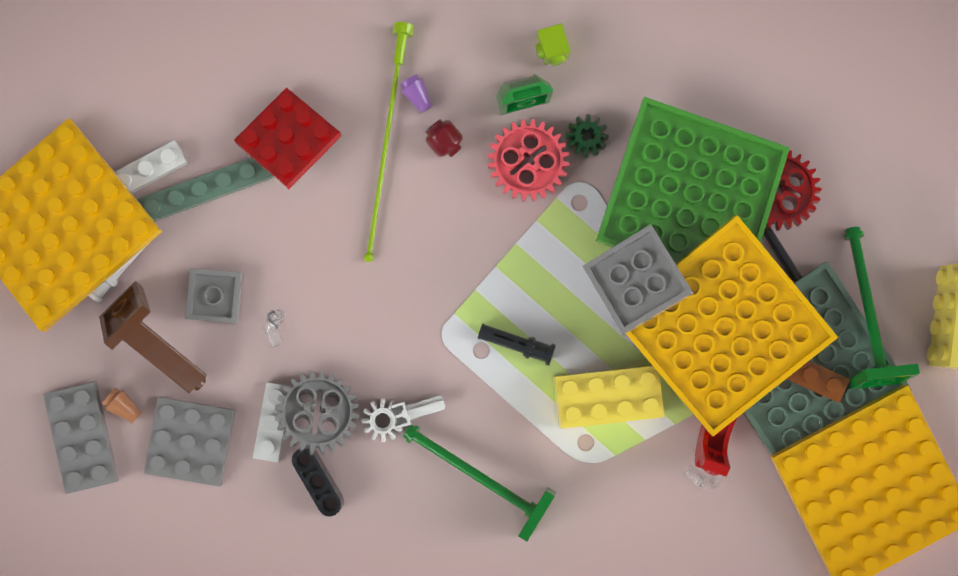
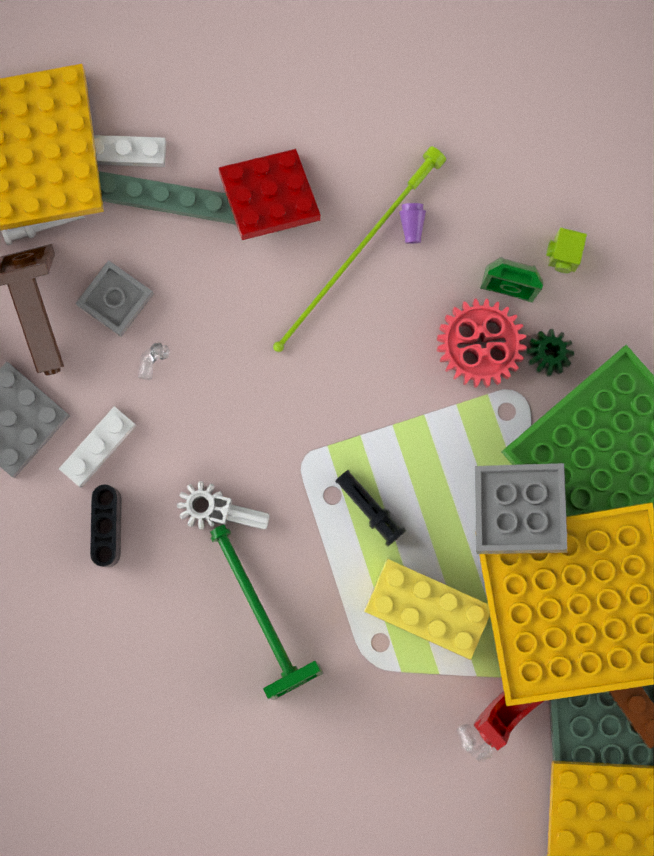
camera: 35 degrees right, 5 degrees down
light grey gear [275,371,359,455] -> none
dark red head [426,119,463,157] -> none

